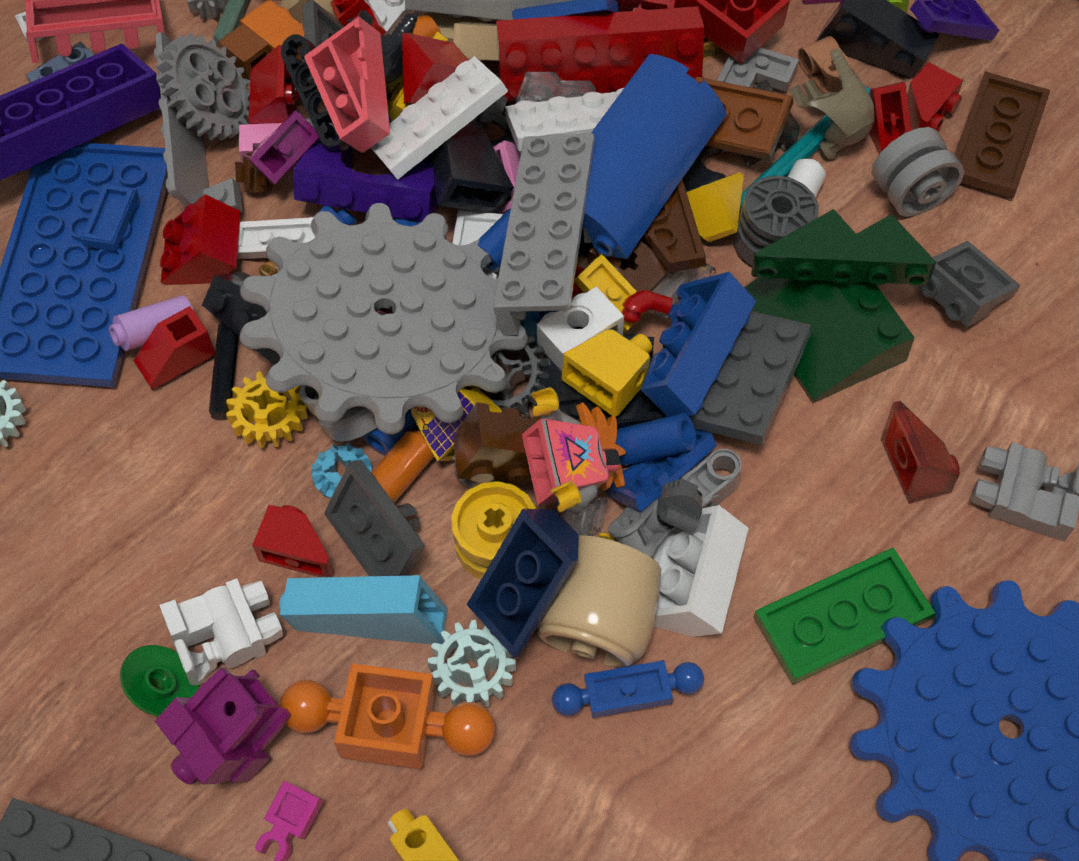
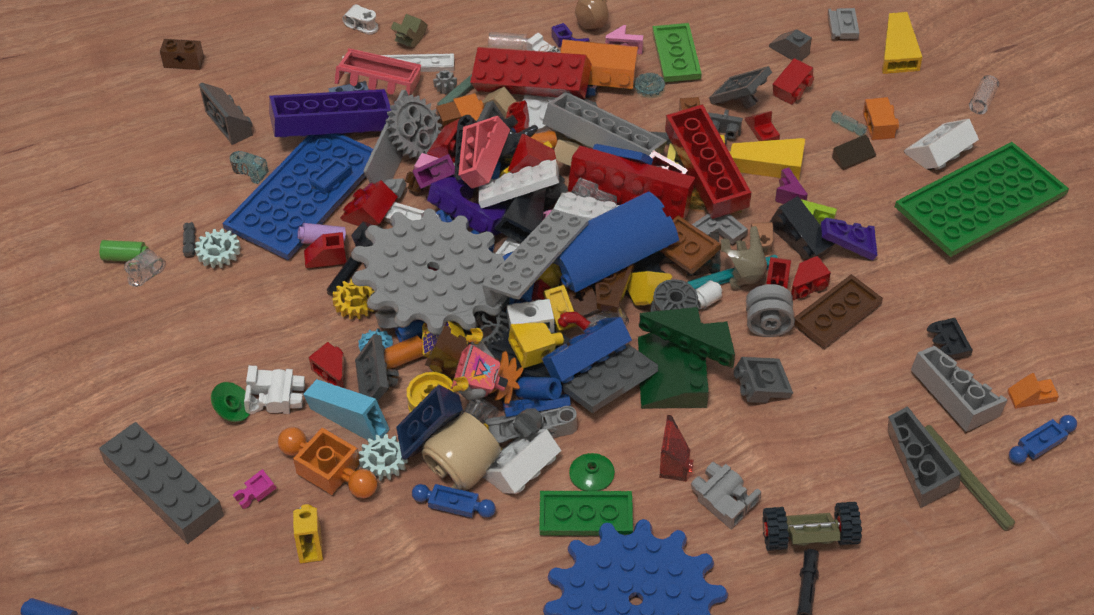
camera: 25 degrees right, 10 degrees down
magenta piece [154,668,291,785] -> none
none -> green dish [569,453,615,491]

